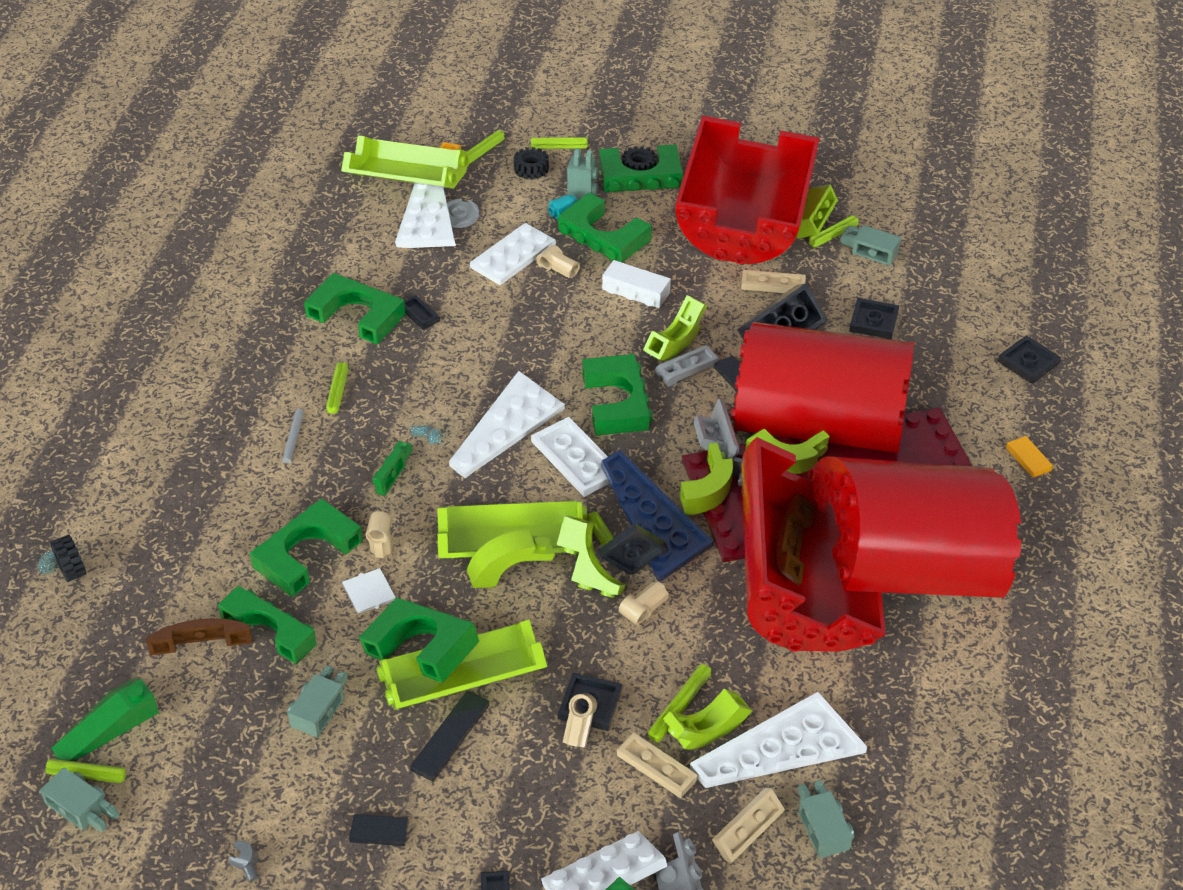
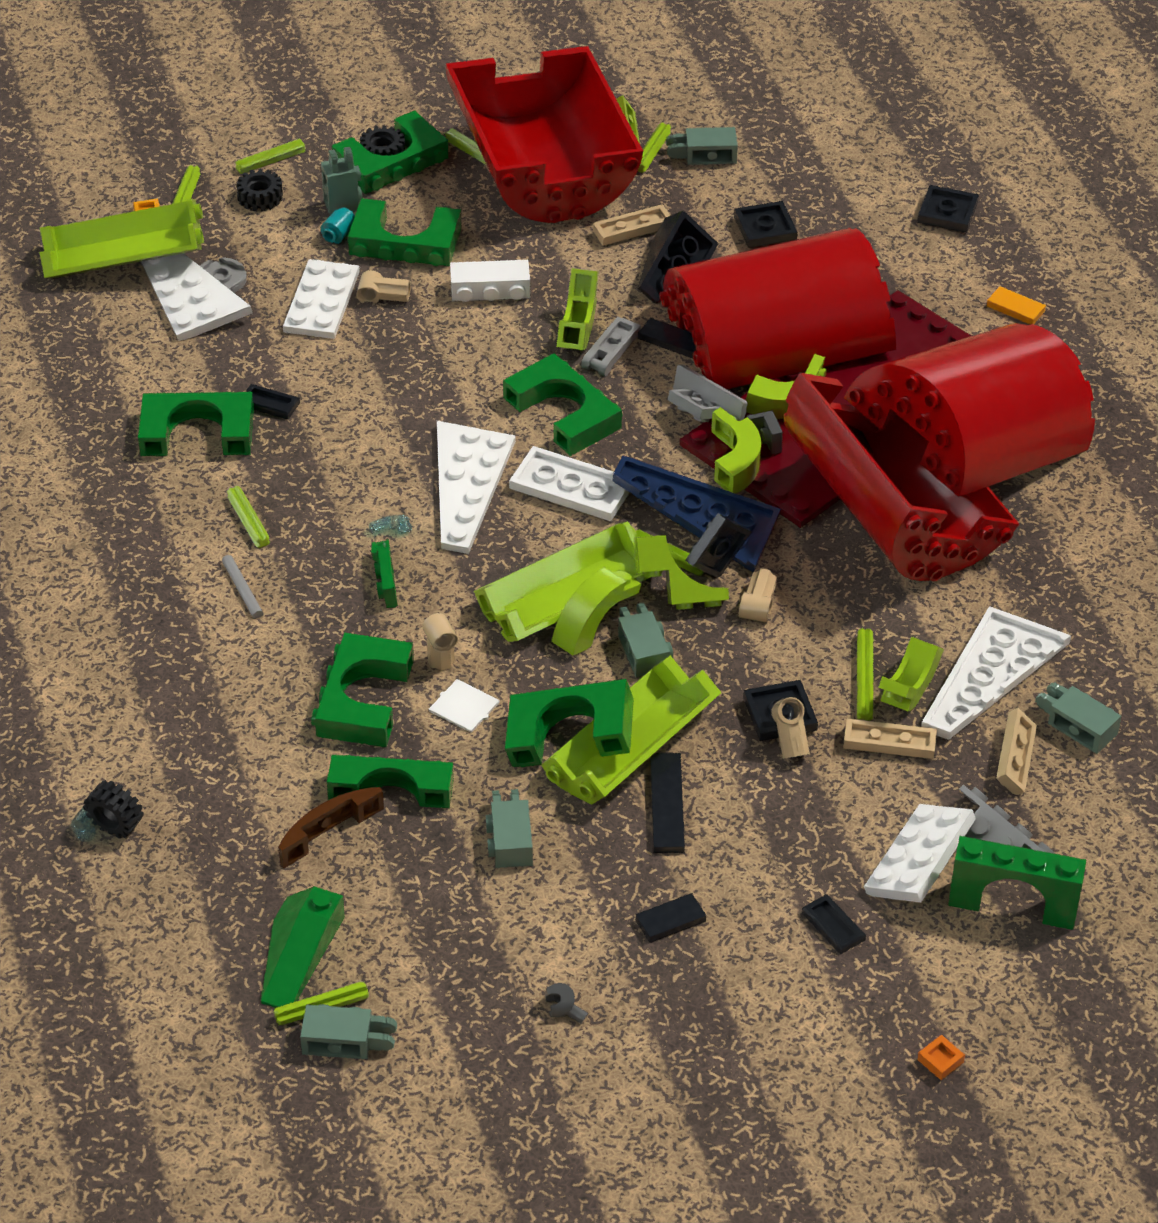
camera: 30 degrees left, 0 degrees up
none -> sand green hinge [618,603,673,677]

